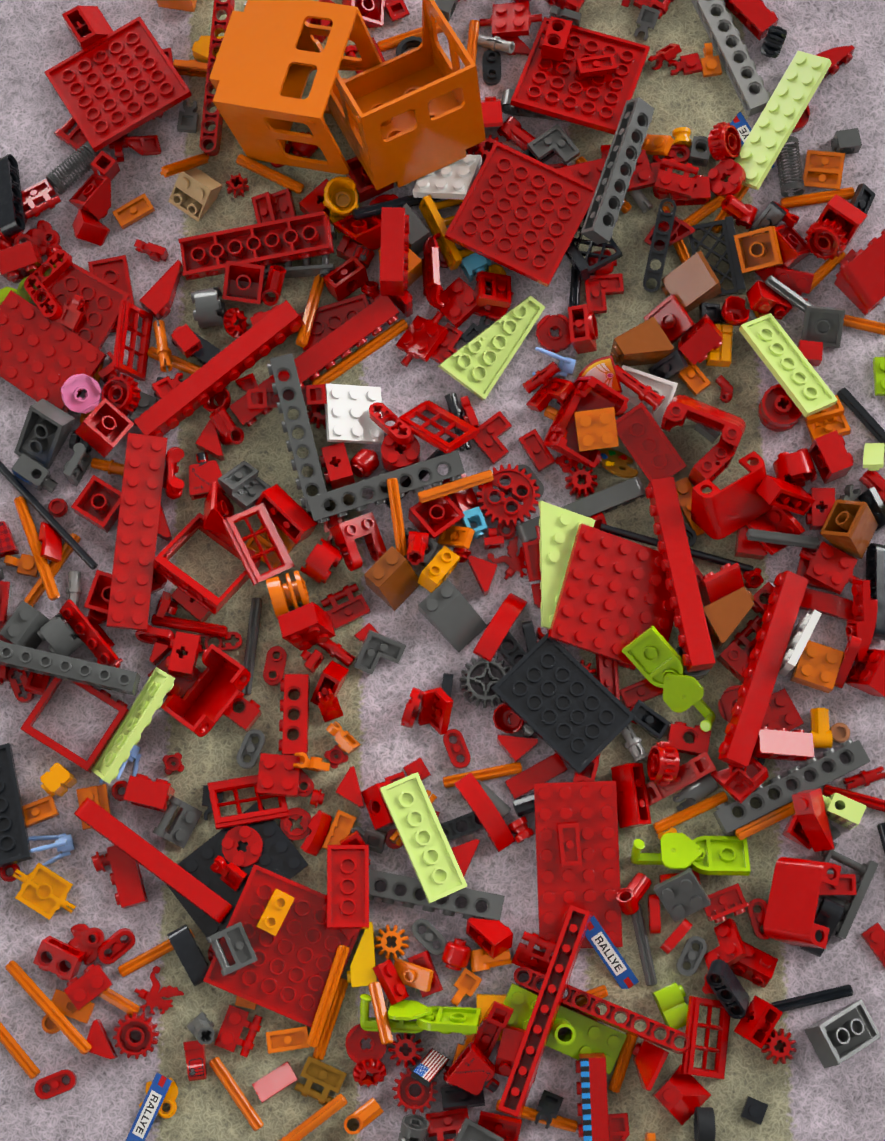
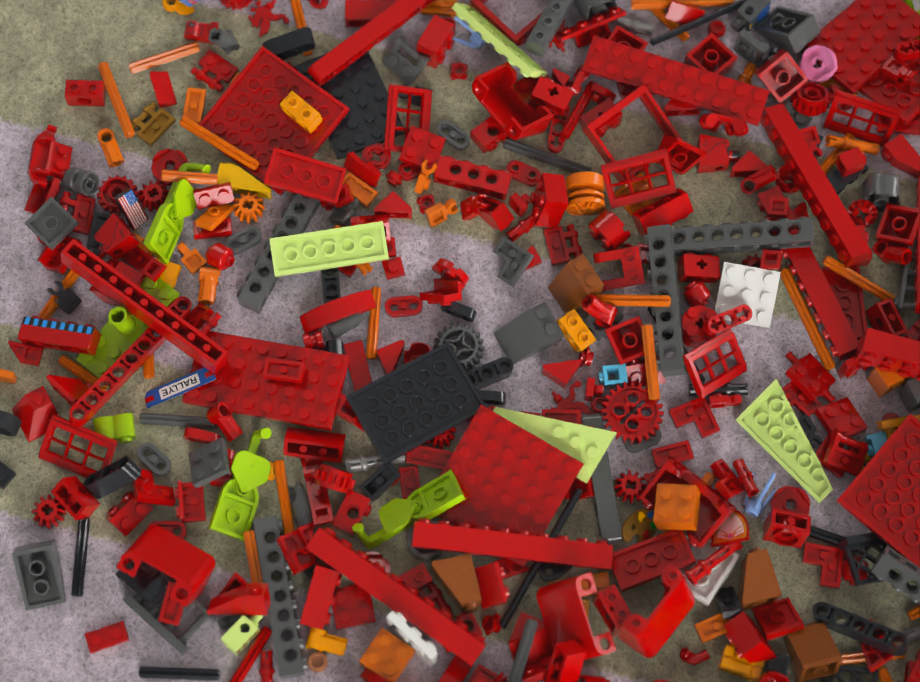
camera: 100 degrees right, 5 degrees down
dark grey plate [206,922,257,976] -> none
red plate [210,855,247,891] -> none
dark grey slope [218,460,271,511] -> none
red plate [222,826,263,867] -> none
orange axle [313,978,349,1060] -> none
red gear [353,1058,387,1088] -> none
red plate [422,233,444,309] -> none
orange plate [437,526,475,549] -> none
red slope [451,839,480,877] -> none
red slope [466,918,513,959] -> none
red slope [473,593,528,662] -> none
red beam [660,918,693,955] -> none

